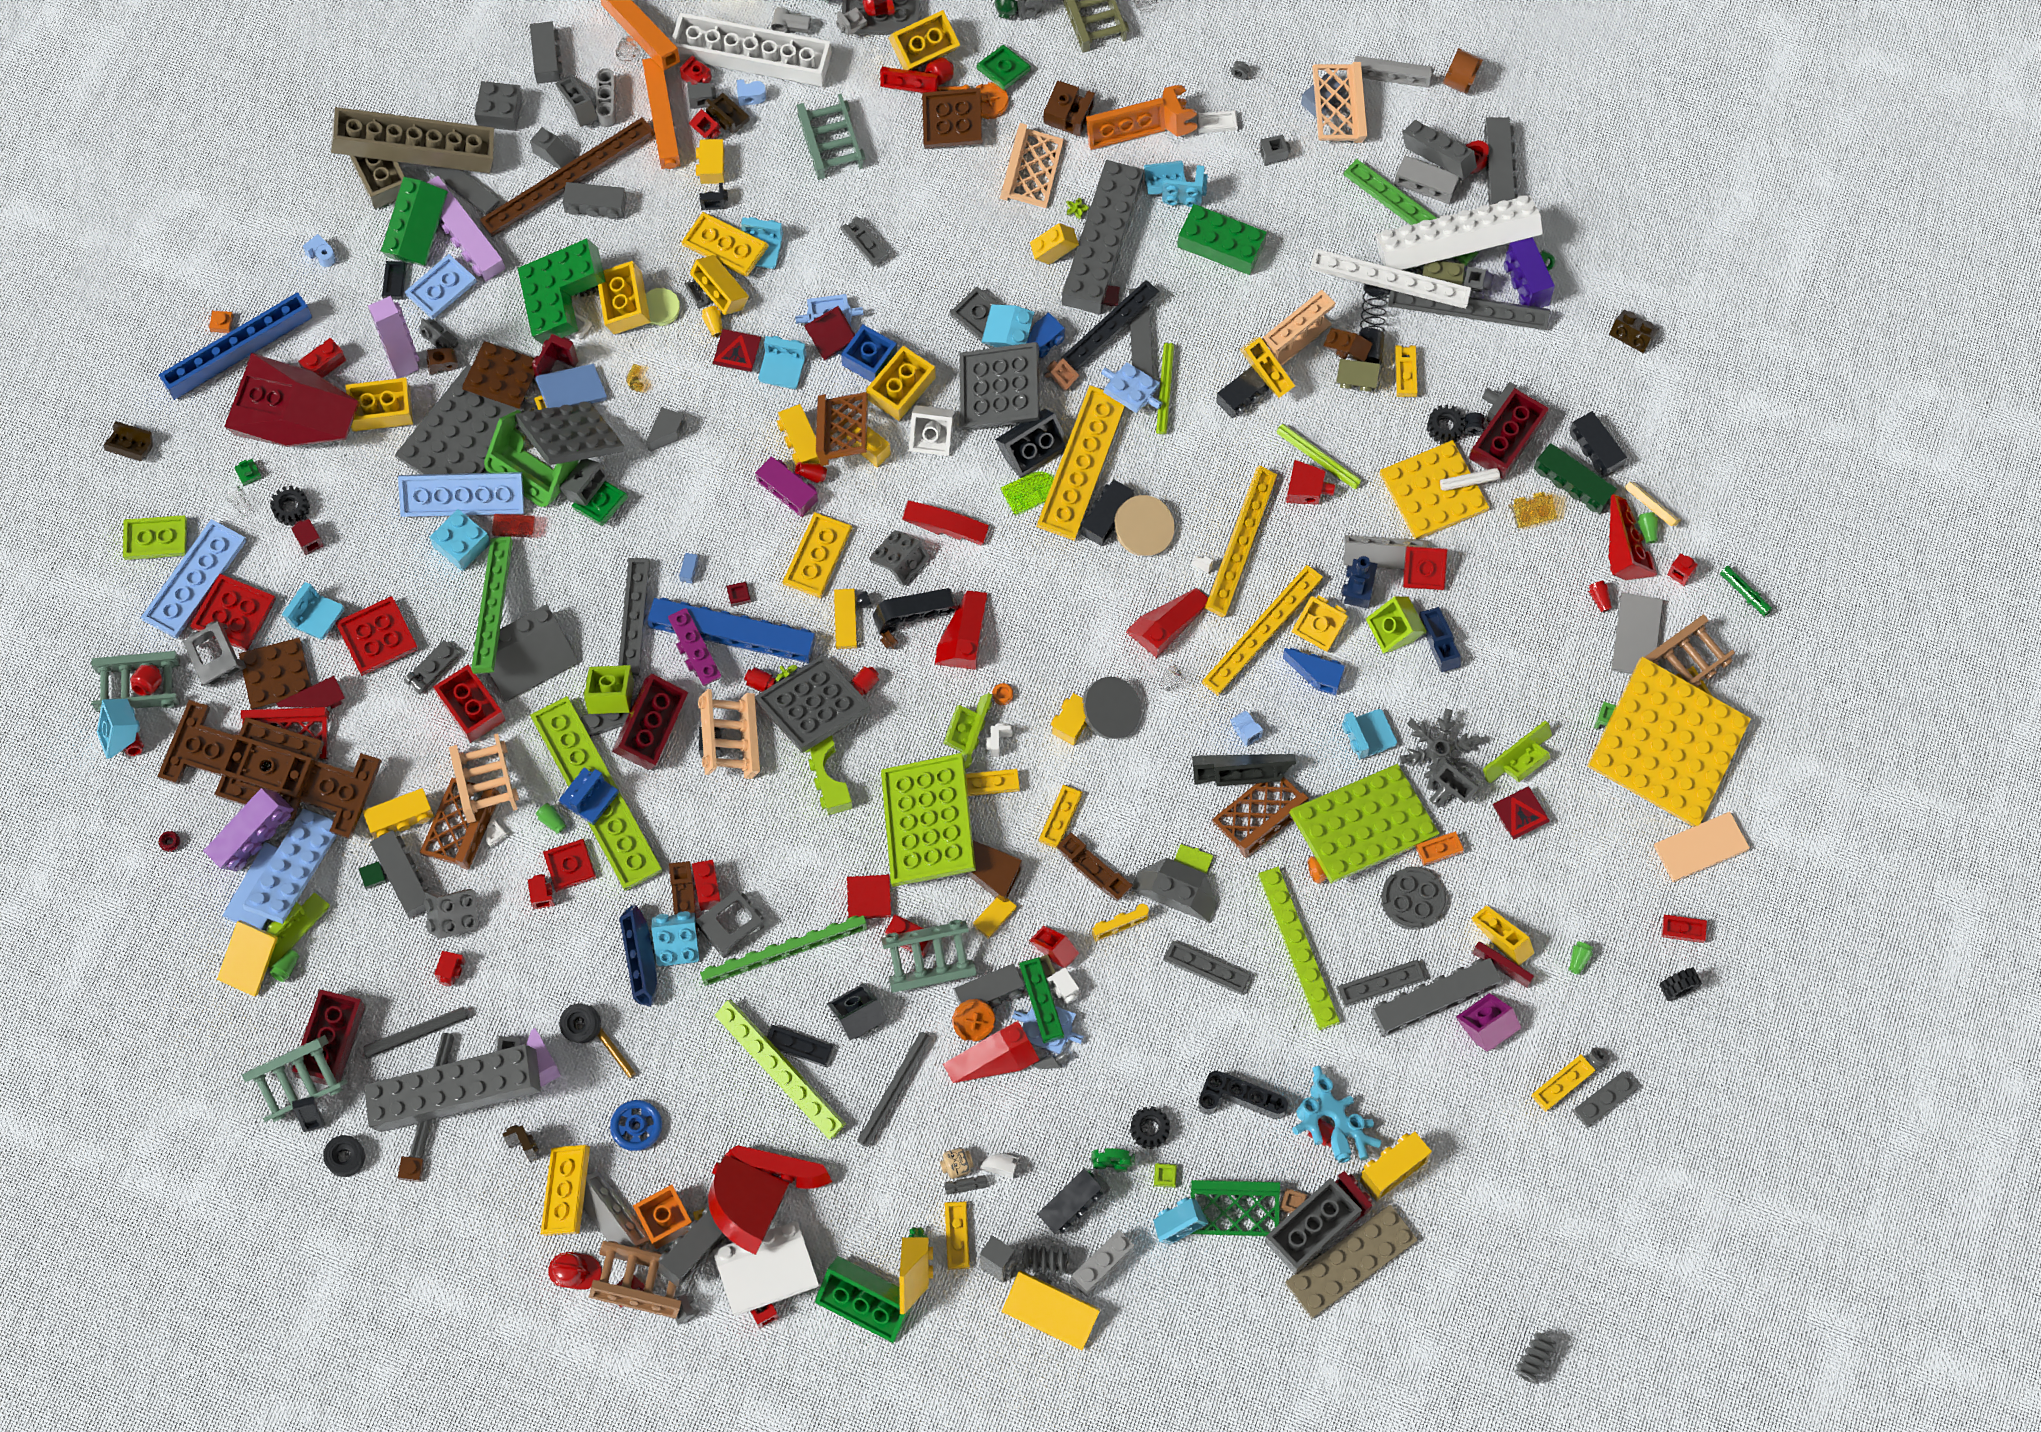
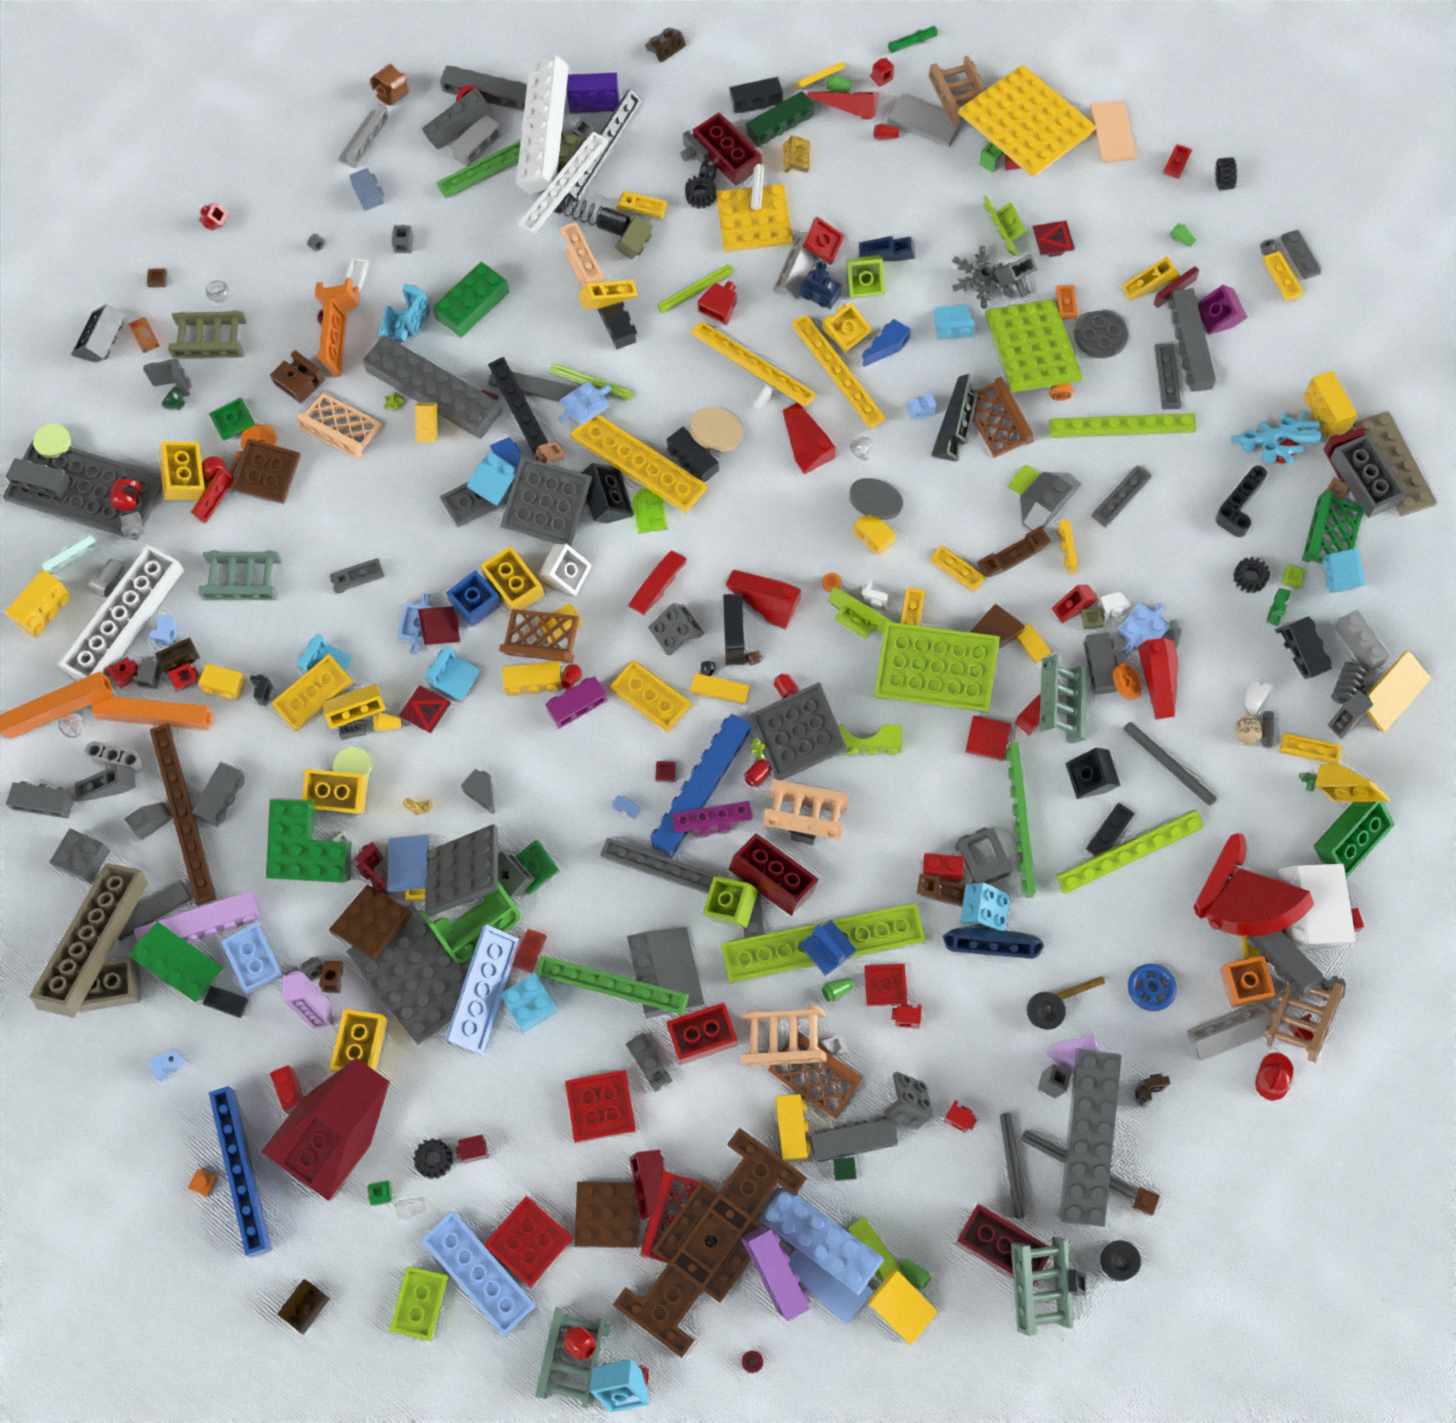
camera: 70 degrees left, 0 degrees up
window [183,621,247,687] -> none
medium azure bracket [282,582,345,640] -> none
yellow tile [540,1145,590,1236] -> none
green tile [1019,957,1064,1044] -> none
light nougat fence [1312,62,1367,143] -> none
reddish brown brick [1323,328,1373,362] -> none

